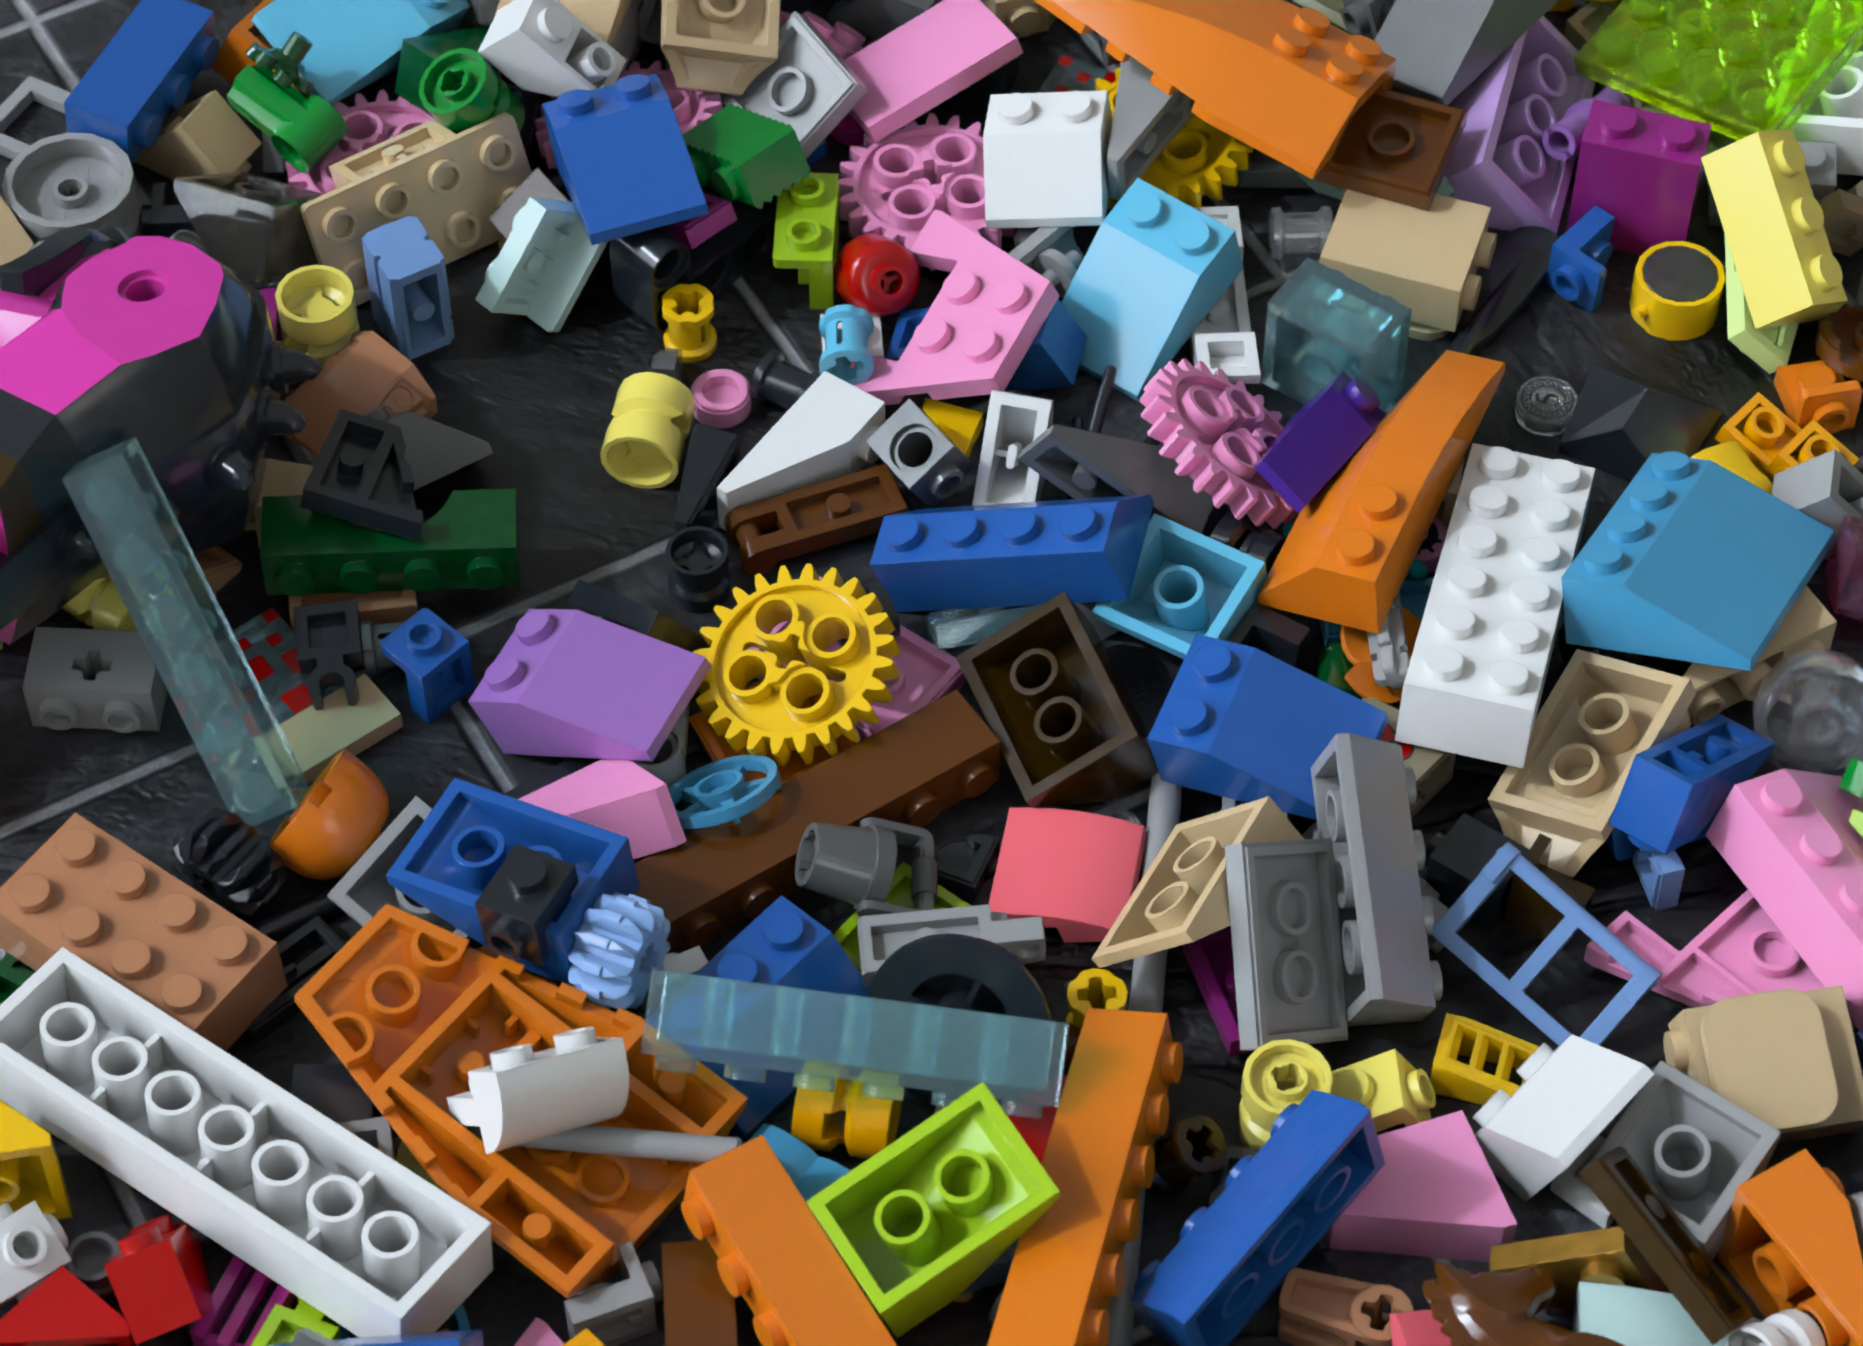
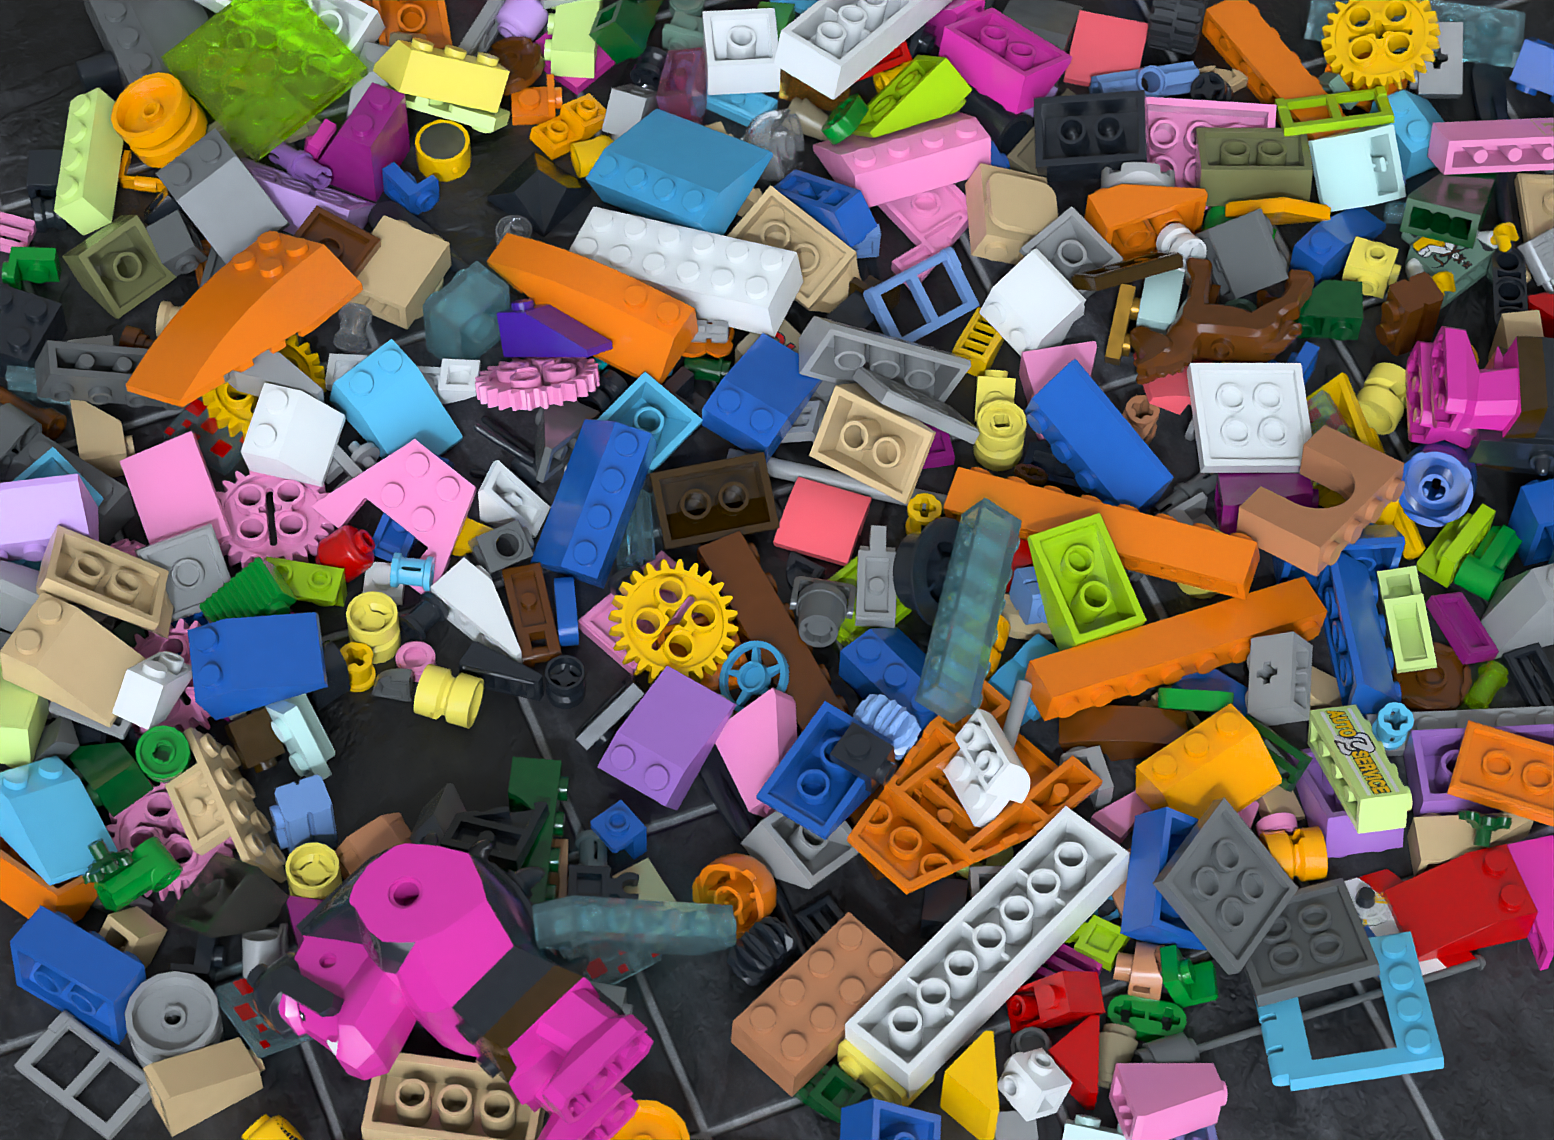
camera: 85 degrees left, 5 degrees up
none -> light yellow wheel [346,591,401,664]
none -> blue beam [554,577,579,647]

